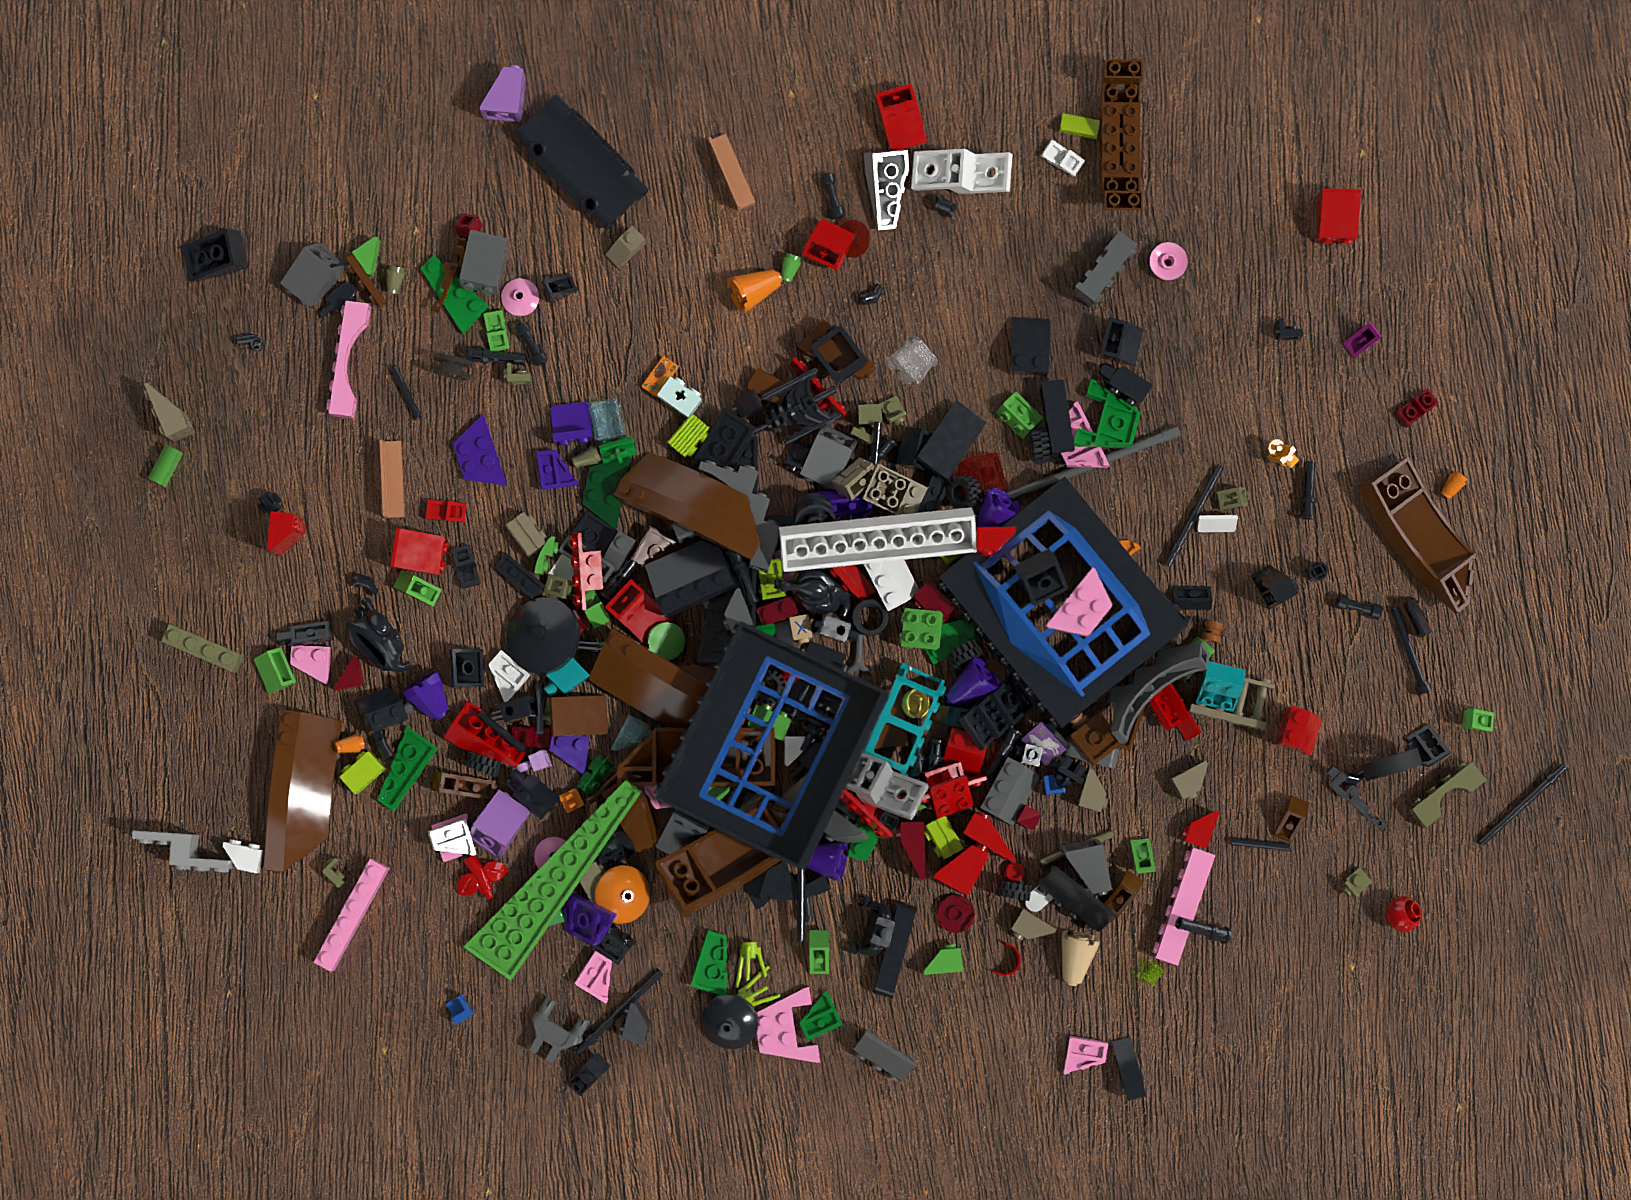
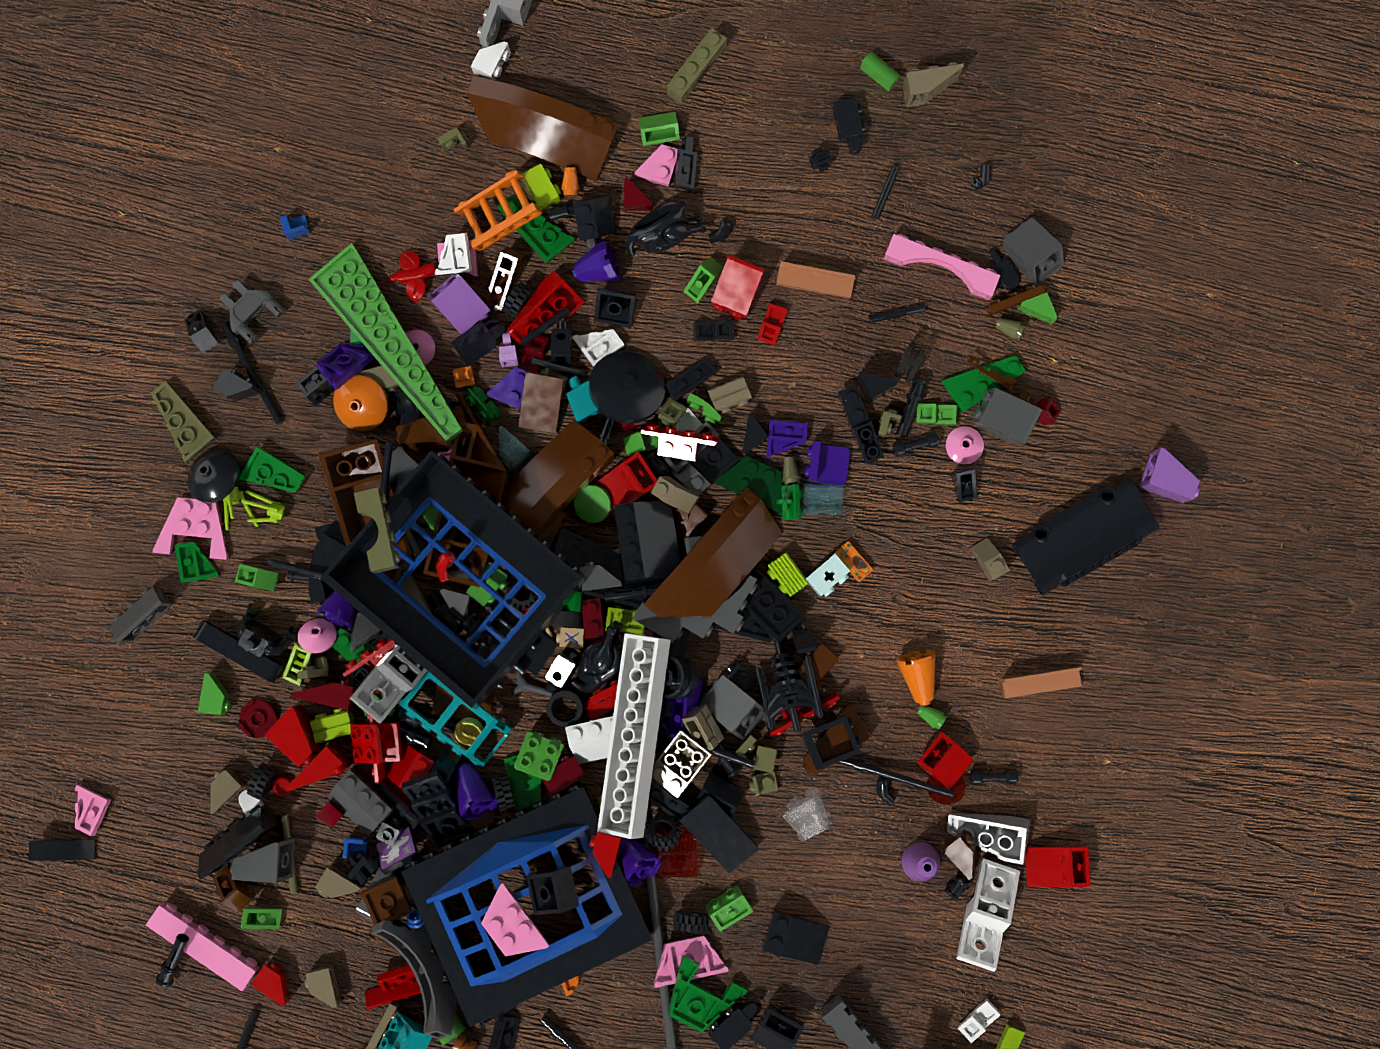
camera: 115 degrees right, 0 degrees up
black slope [182,228,248,282] -> none
red slope [267,511,306,556] -> none
bright pink brick [314,859,390,972] -> none
dark purple wing [453,415,507,486] -> none
bright pink wing [574,950,612,1003] -> none
red helmet [991,941,1021,976] -> none
black panel [1039,379,1075,459] -> none
tan cone [1062,930,1100,986] -> none
clear neon green bush [1140,962,1165,987] -> none
none -> olive wing [151,381,216,463]
none -> lime slope [282,642,315,686]
none -> olive bracket [297,657,329,679]
none -> bright pink dish [298,618,337,653]
none -> olive arch [354,487,400,573]
none -> black bar [380,442,393,497]
none -> blue plate [406,910,424,929]
none -> red arm [436,552,455,582]
none -> orange fence [453,170,543,252]
none -> dark tan slope [651,476,699,513]
none -> black slope [742,414,768,455]
none -> black hinge [832,97,866,155]
none -> black slope [838,385,884,464]
none -> black bar [839,758,954,798]
none -> black slope [856,371,898,404]
none -> black bar [871,165,899,219]
none -> medium lavender cone [901,842,941,881]
none -> slope [942,830,976,880]

